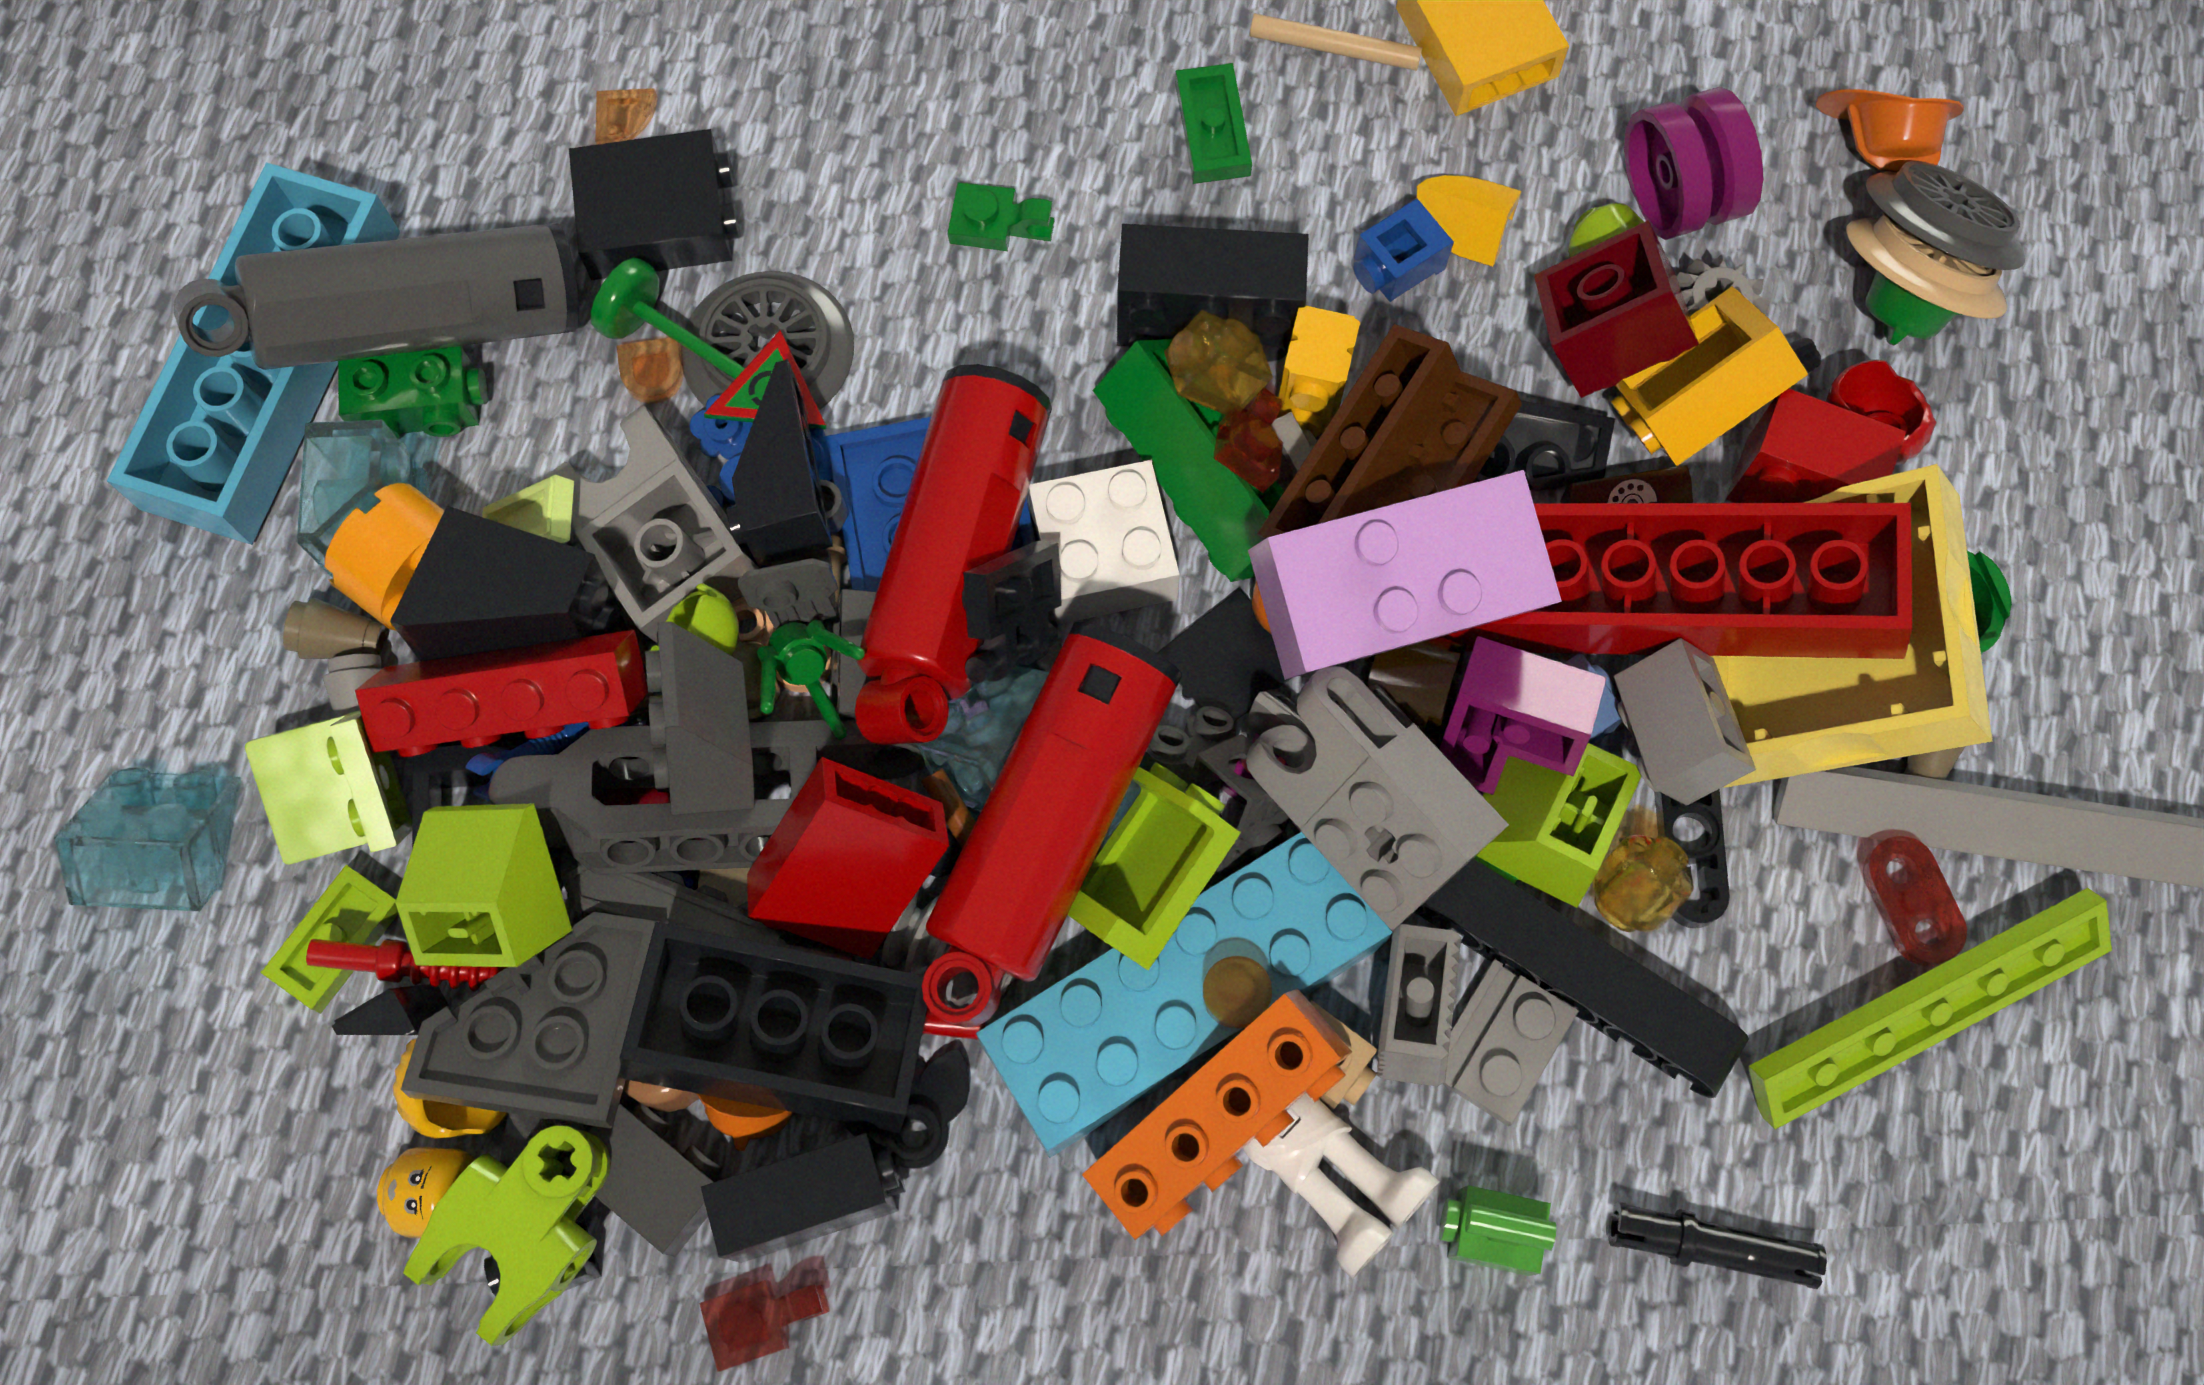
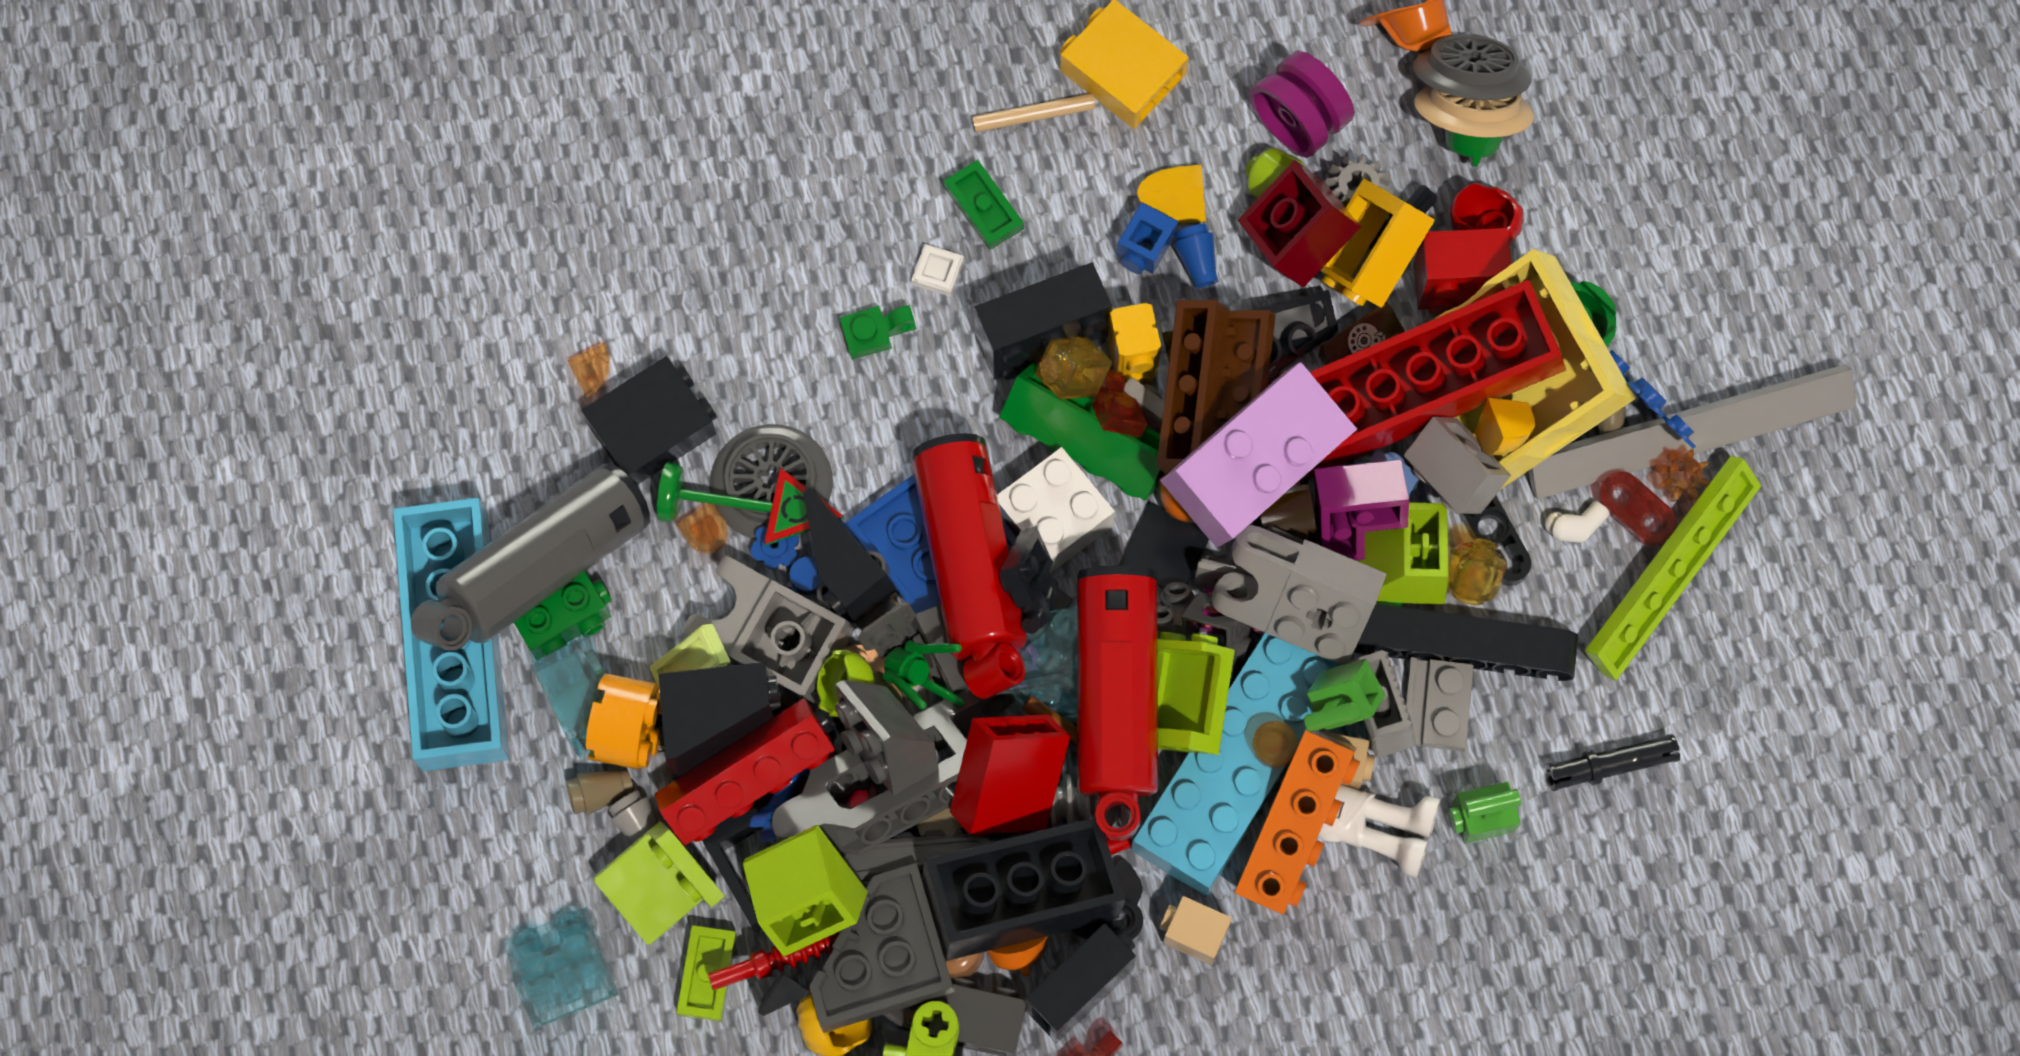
camera: 25 degrees left, 0 degrees up
none -> white tile [911,244,964,297]
none -> tan brick [1159,896,1232,966]
none -> blue cone [1174,224,1219,289]
none -> bright green brick [1304,658,1386,732]
none -> yellow brick [1475,398,1535,455]
none -> white arm [1545,501,1610,543]
none -> blue plant [1610,350,1696,449]
none -> clear orange gear [1655,449,1710,502]

